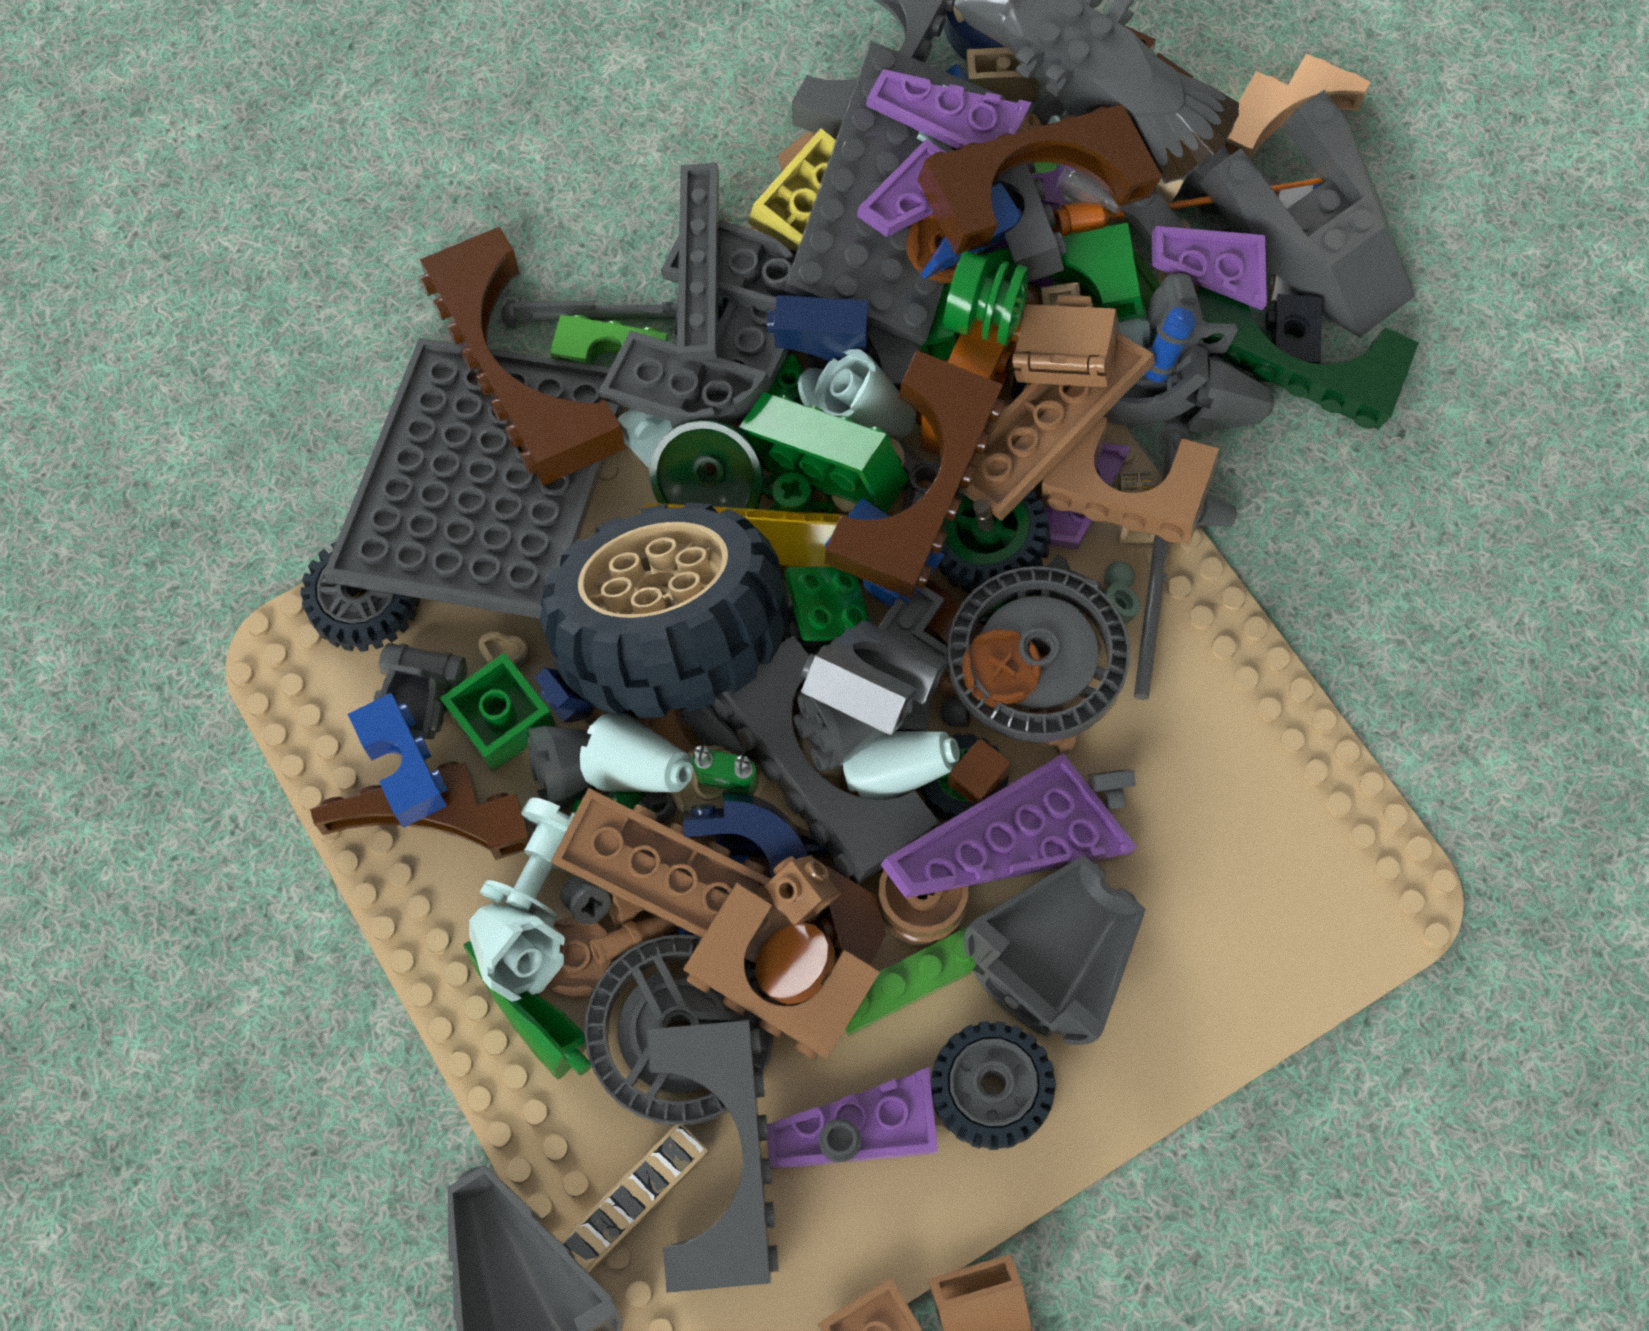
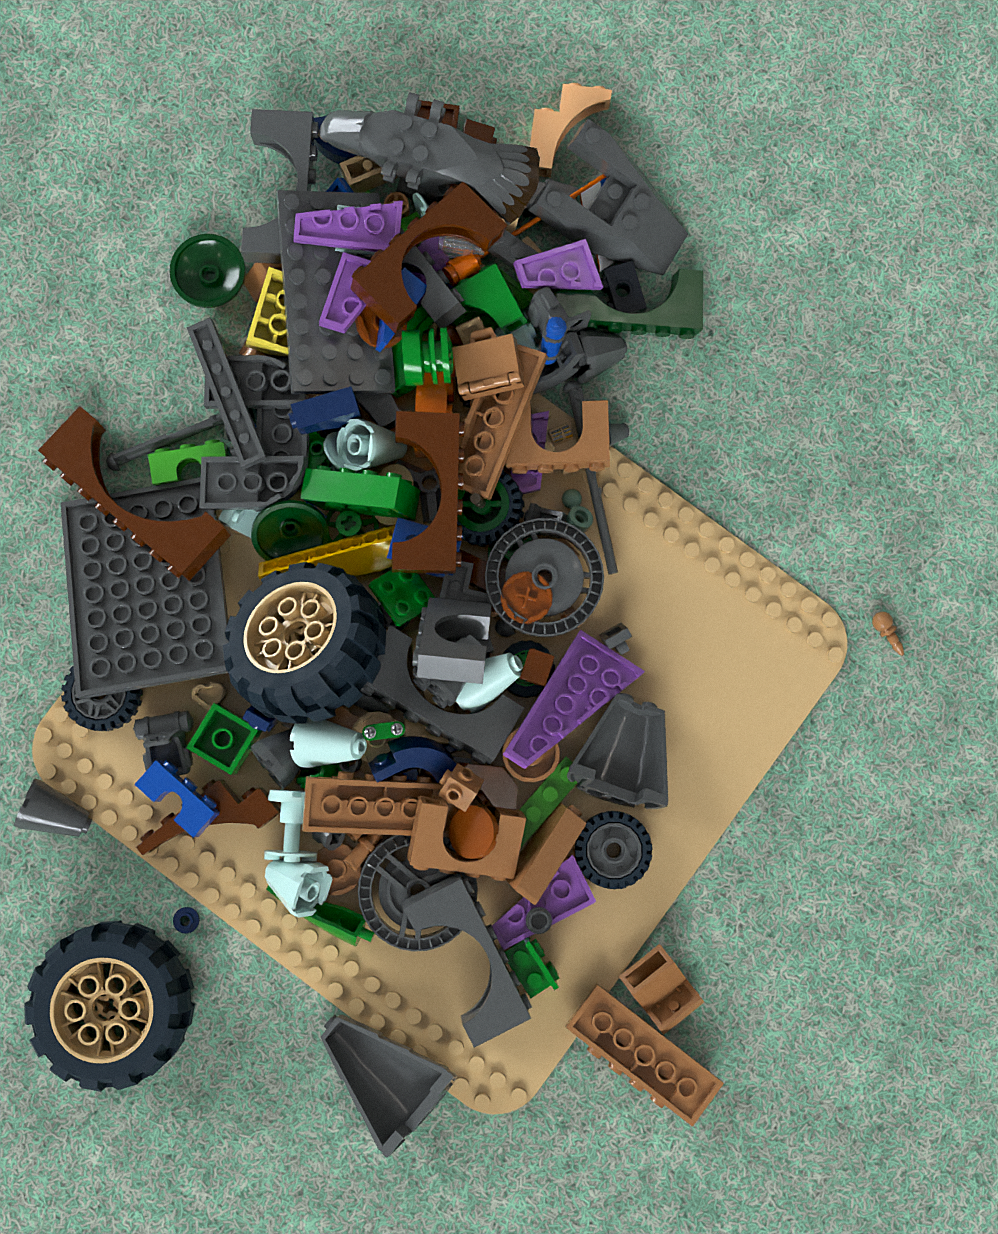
camera: 30 degrees left, 15 degrees up
tile [560,1125,709,1274] -> none
none -> dark grey cone [14,779,93,837]
none -> black wheel [24,920,195,1092]
none -> dark green dish [169,234,246,308]
none -> dark blue plate [173,907,200,934]
none -> green bracket [505,937,560,998]
none -> medium nougat slope [506,803,587,905]
none -> medium nougat bar [872,612,904,656]

